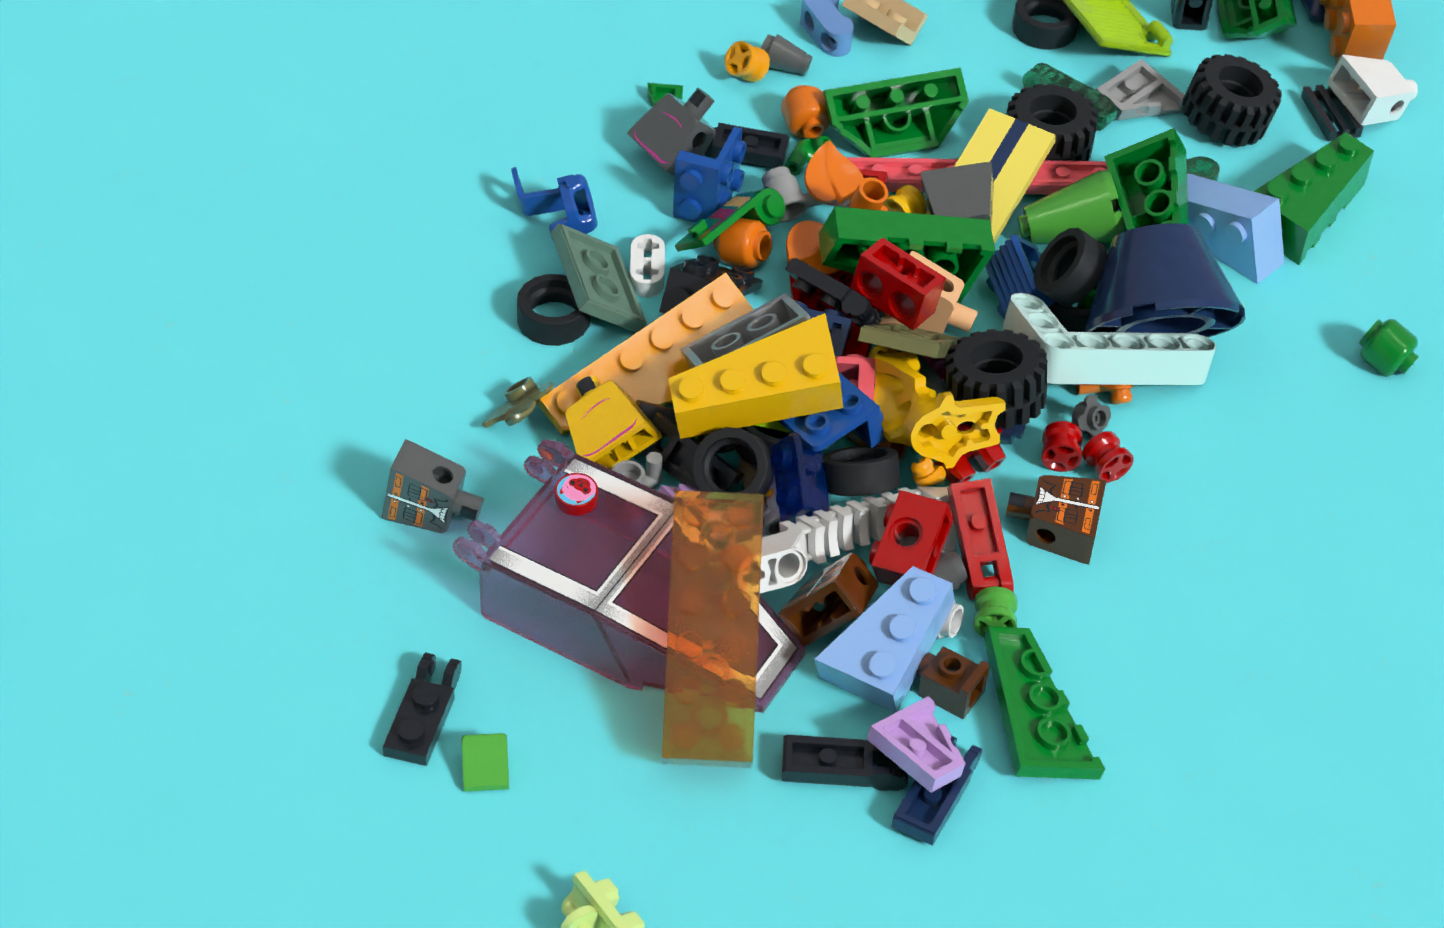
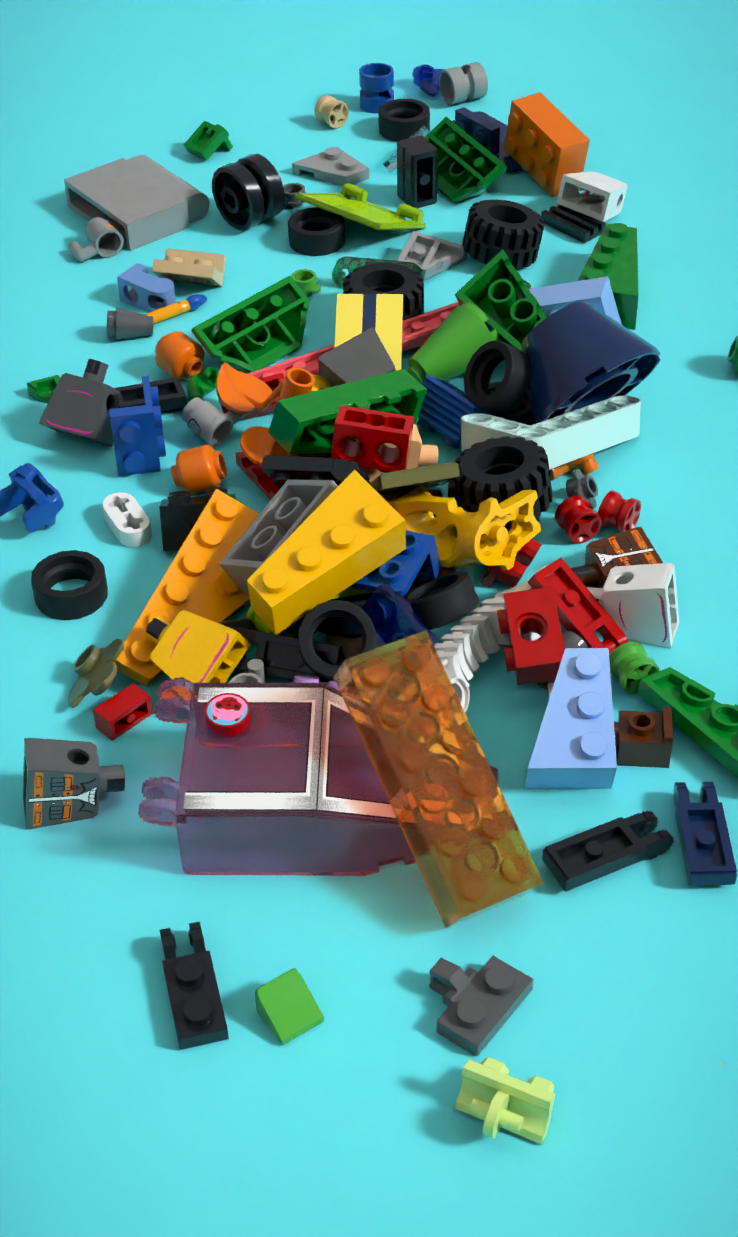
camera: 25 degrees left, 5 degrees down
sand green tile [551,223,647,333] -> none
green door [674,188,785,252] -> none
light orange wheel [725,41,770,83] -> none
reddish brown torso [778,553,879,647] -> none
lavender wing [867,696,965,793] -> none
light orange arm [911,457,946,486] -> none
none -> red piece [93,683,153,741]
none -> light orange piece [145,294,207,324]
none -> bright green plate [291,269,321,297]
none -> dark grey hinge [429,956,533,1056]
none -> white torso [586,563,679,648]

